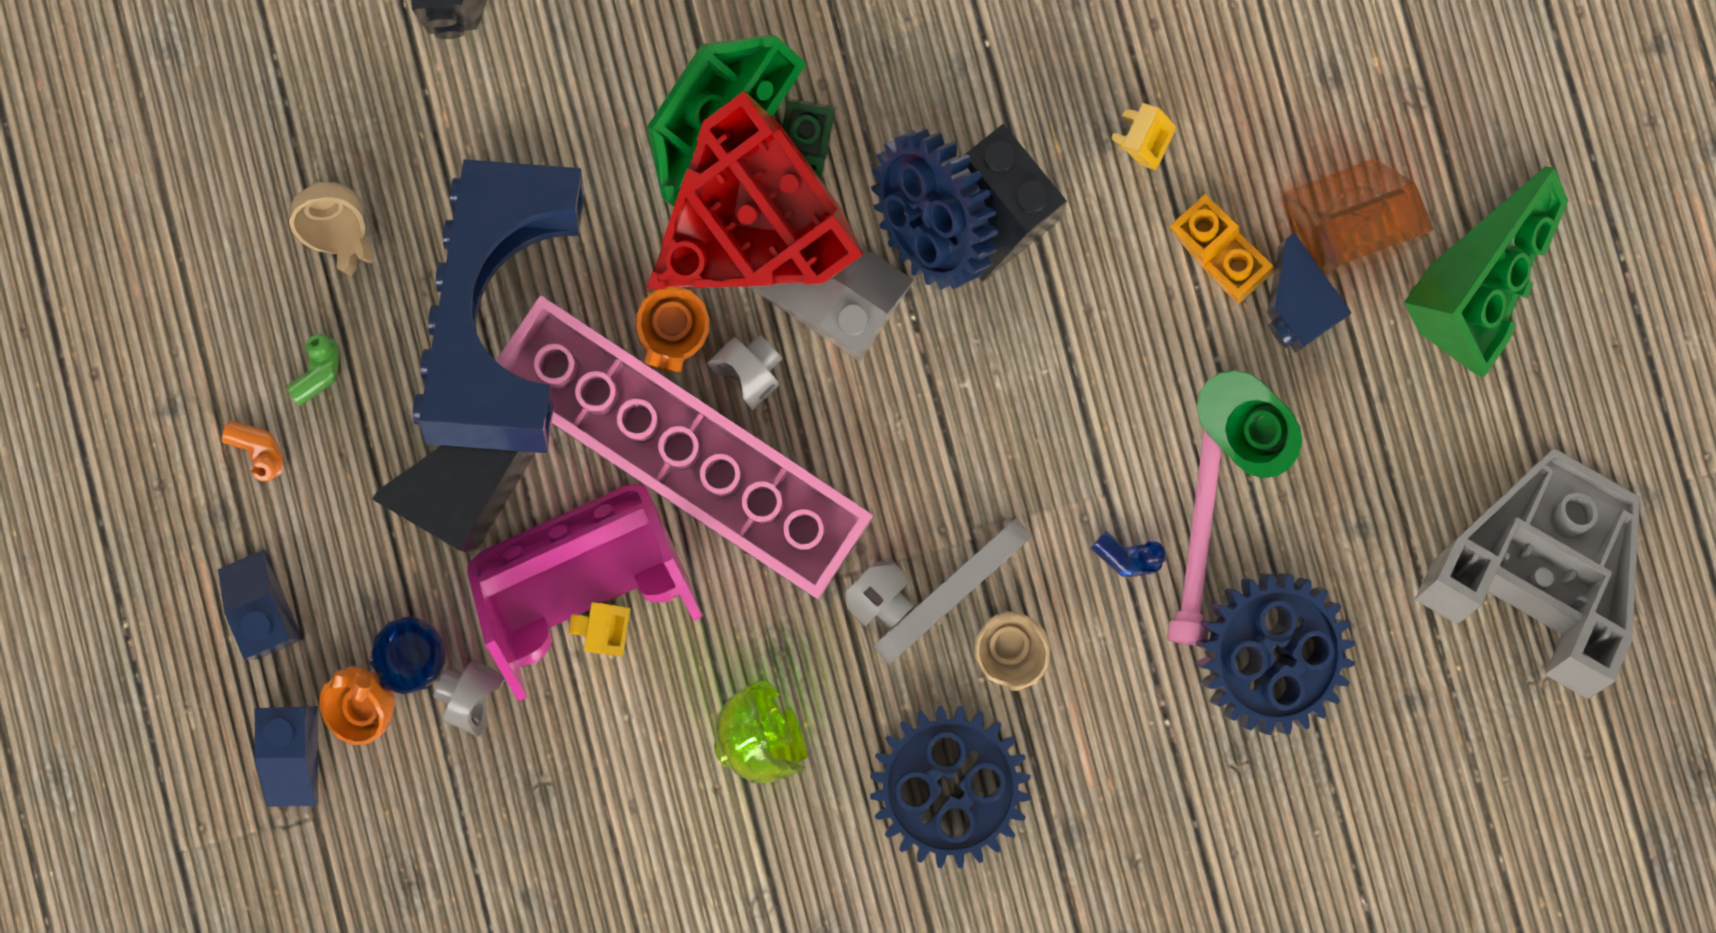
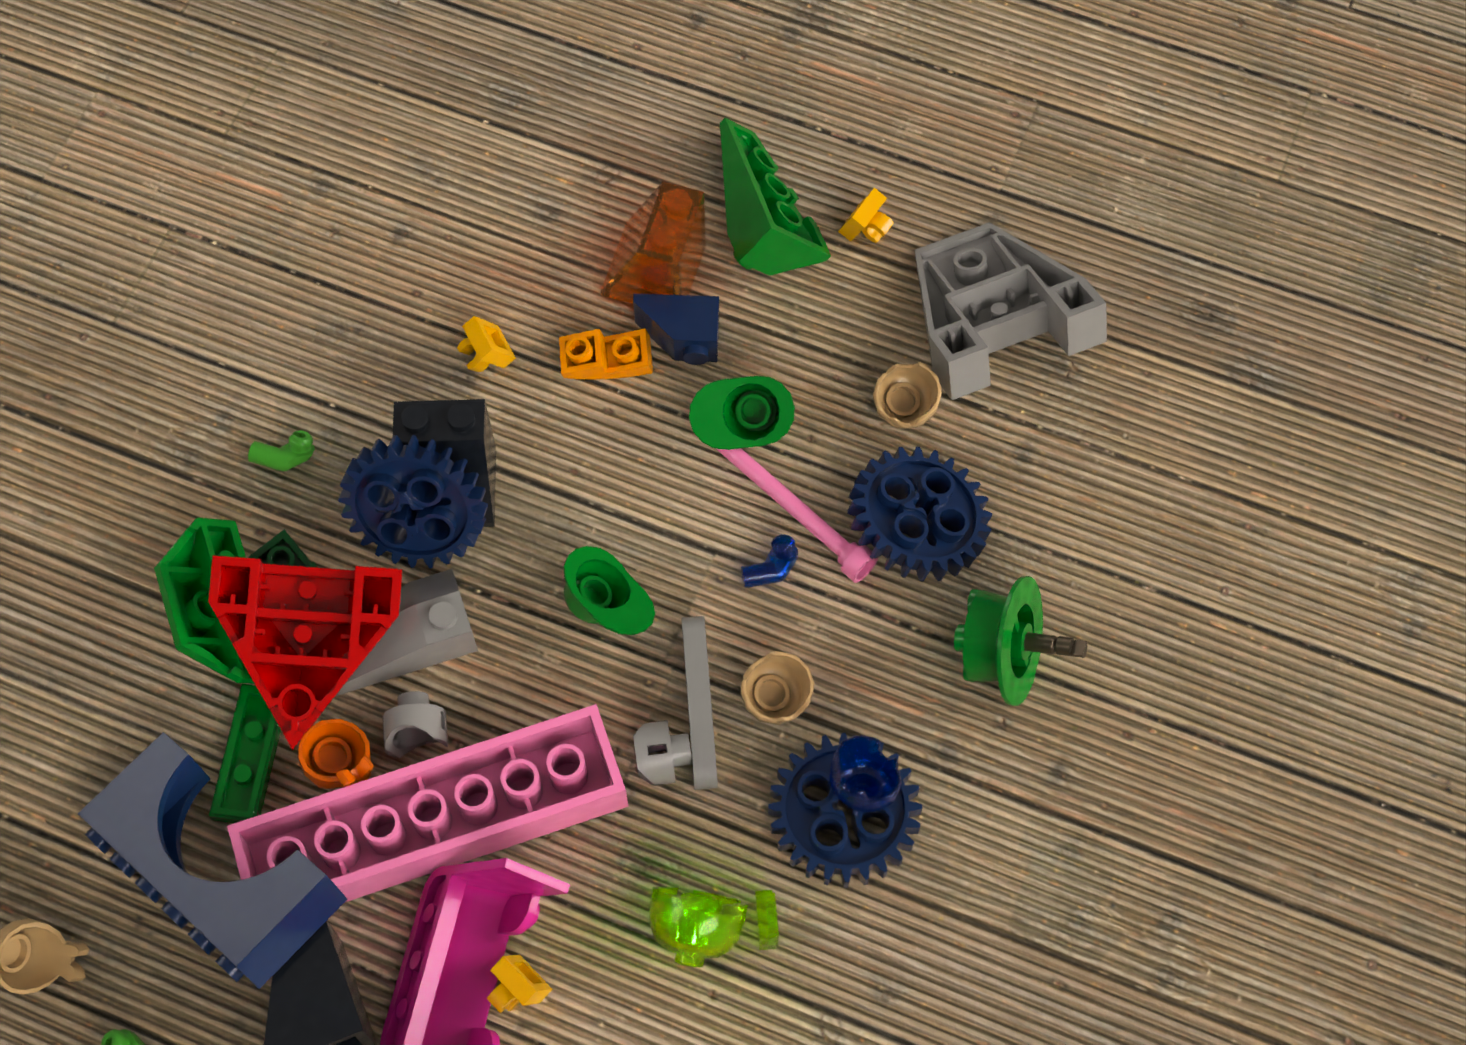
camera: 55 degrees left, 20 degrees down
none -> green tile [209,684,281,823]
none -> bright green arm [248,430,315,472]
none -> green piece [563,546,655,635]
none -> clear neon green tile [755,890,779,950]
none -> clear blue hair [829,735,902,813]
none -> yellow tile [838,187,894,244]
none -> tan hair [873,362,942,429]
none -> green piece [954,576,1088,706]

